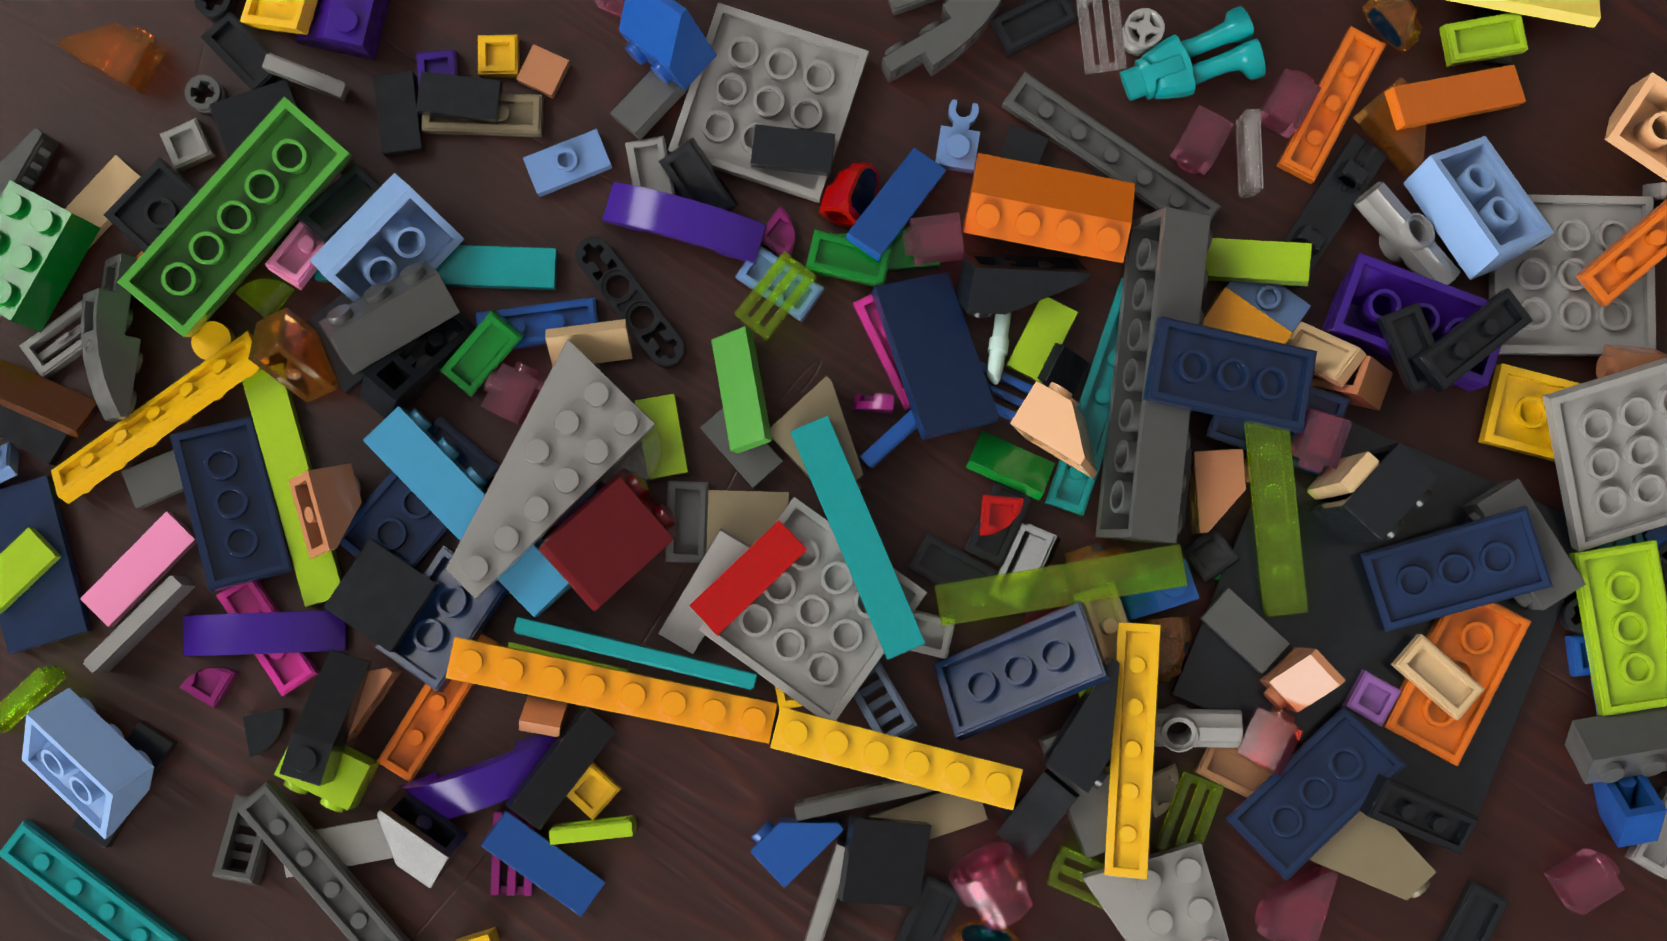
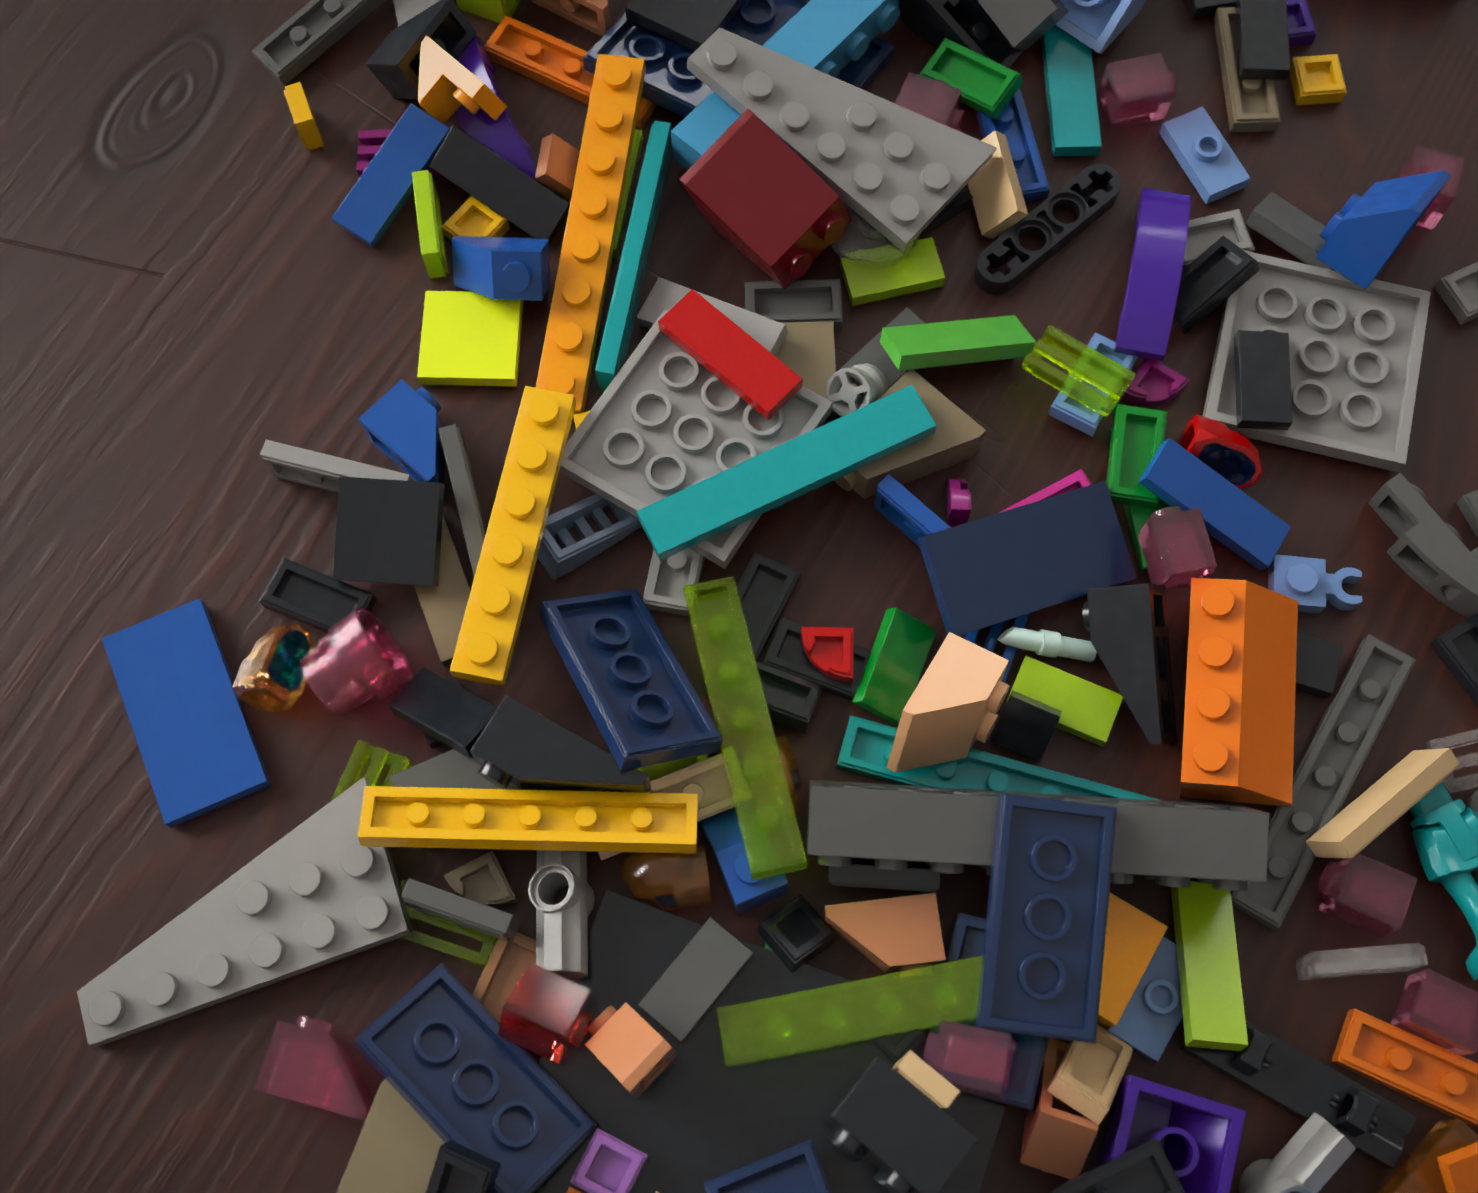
camera: 90 degrees right, 15 degrees down
nougat tile [516,44,571,99] -> none
none -> dark grey tile [401,878,520,943]
none -> neon yellow tile [417,291,523,387]
none -> light orange slope [418,36,507,124]
none -> blue slope [452,236,550,301]
none -> light grey wheel [826,363,888,416]
none -> clear pink brick [1098,52,1177,130]
none -> tan tile [1306,748,1460,859]

